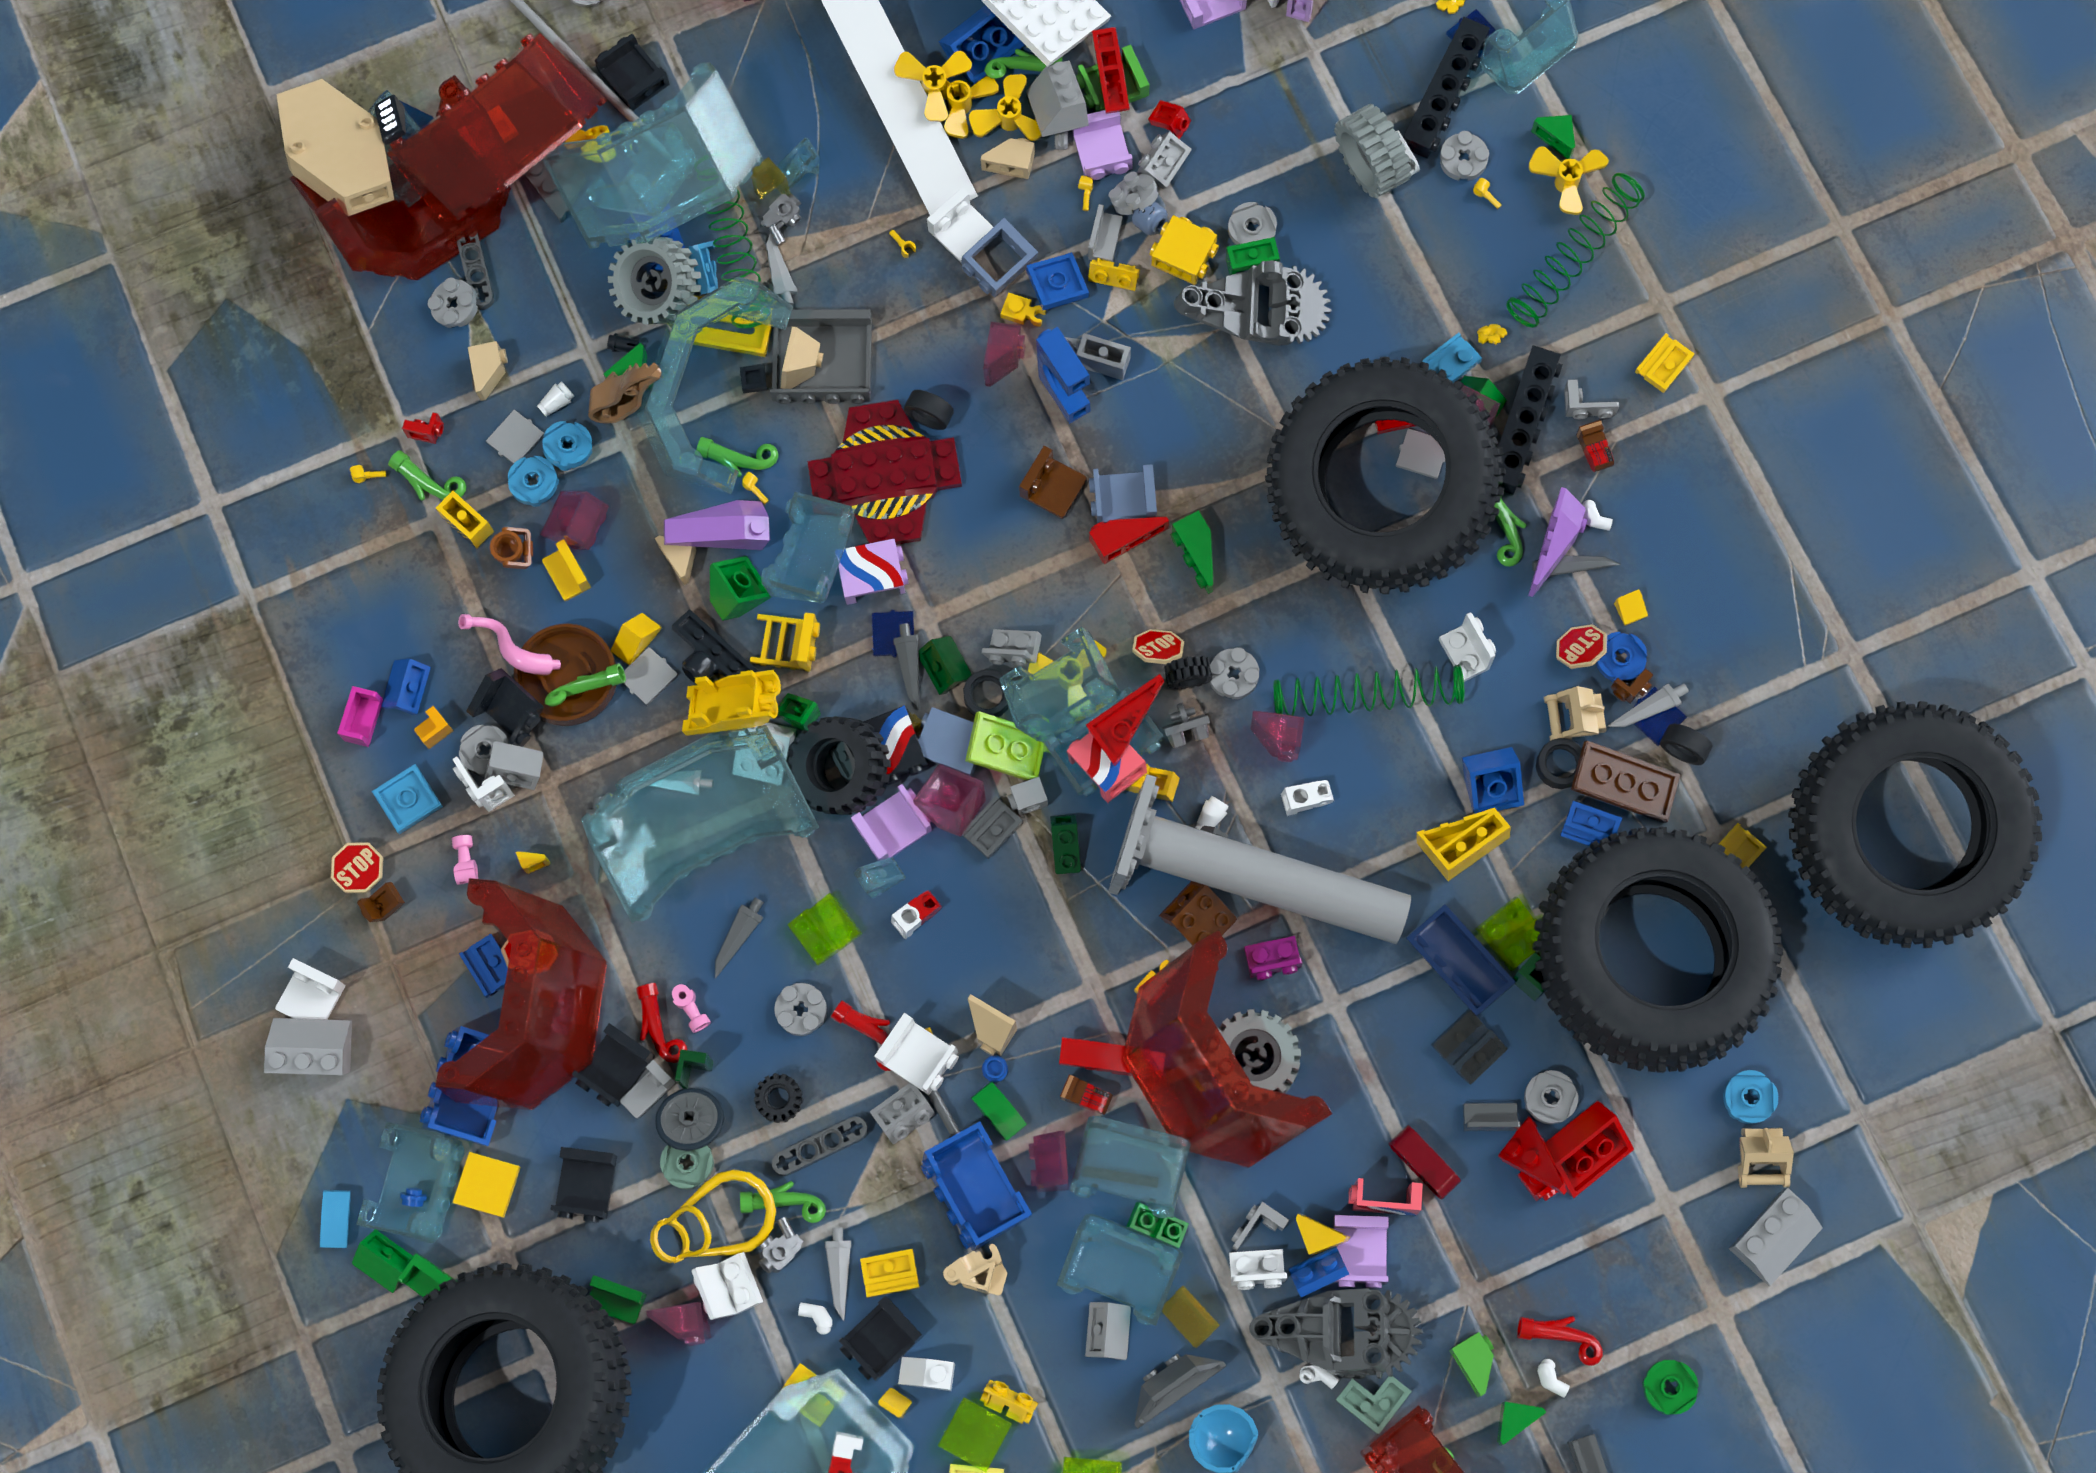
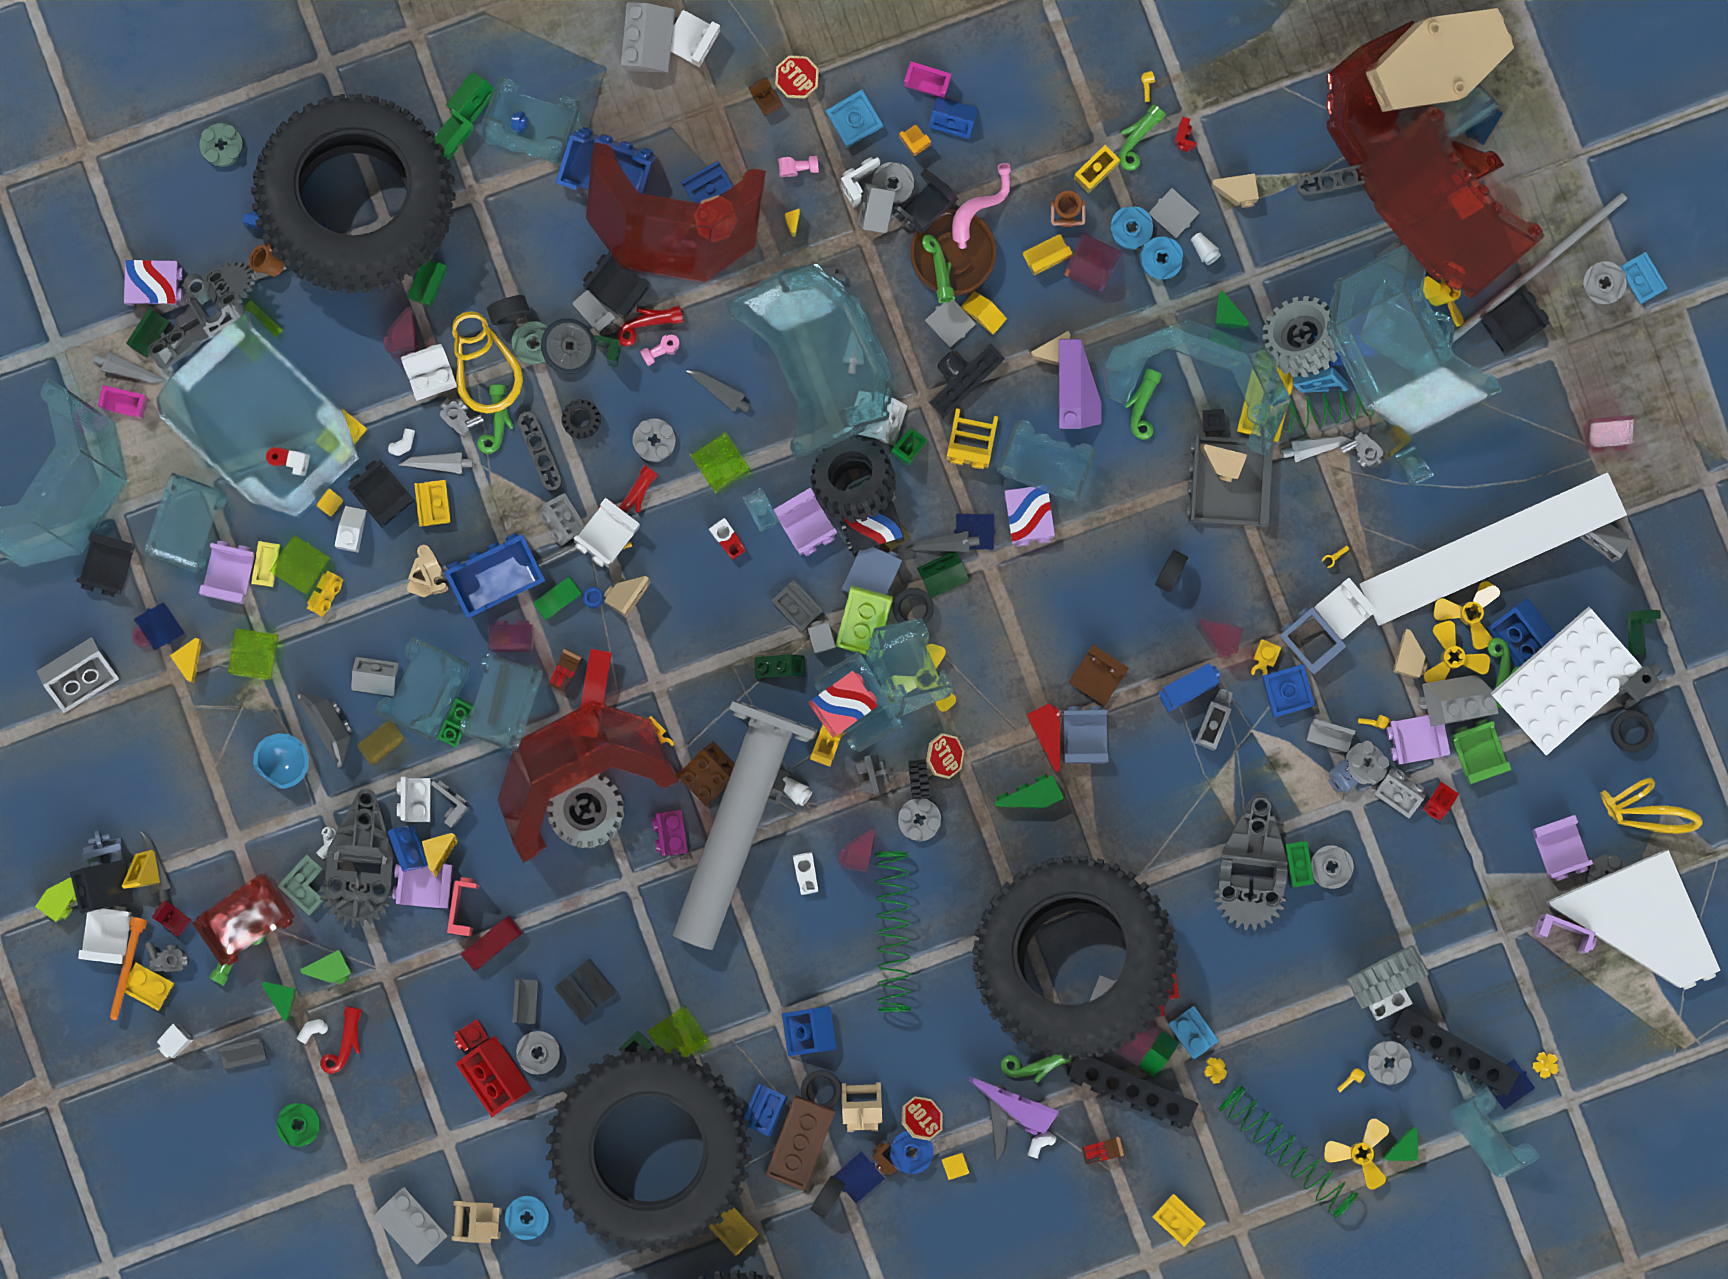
camera: 85 degrees right, 10 degrees up
dark azure slope [320,1190,351,1248] -> none
black slope [375,95,406,145] -> none
light grey plate [428,278,478,328] -> none
yellow tile [452,1152,521,1218] -> none
black panel [550,1147,617,1223] -> none
medium nougat animal [588,363,662,423] -> none
black pin [607,333,639,353] -> none
yellow piece [682,670,781,736] -> none
green slope [710,556,773,621] -> none
yellow hand [742,472,769,505] -> none
dark red plate [807,400,962,545] -> none
yellow piece [894,51,972,122] -> none
clear pink slope [913,764,986,837] -> none
light grey bracket [981,629,1042,666] -> none
red wing [1086,674,1164,766] -> none
yellow hinge [1088,258,1140,291] -> none
red slope [1092,27,1130,114] -> none
yellow brick [1149,215,1219,285] -> none
dark blue slope [1406,904,1515,1017] -> none
yellow wedge [1417,808,1511,881] -> none
white bracket [1439,612,1496,682] -> none
red wing [1498,1116,1567,1195] -> none
light grey bracket [1564,380,1619,419] -> none
light grey bar [1607,683,1689,727] -> none
none -> black tyre [487,295,530,325]

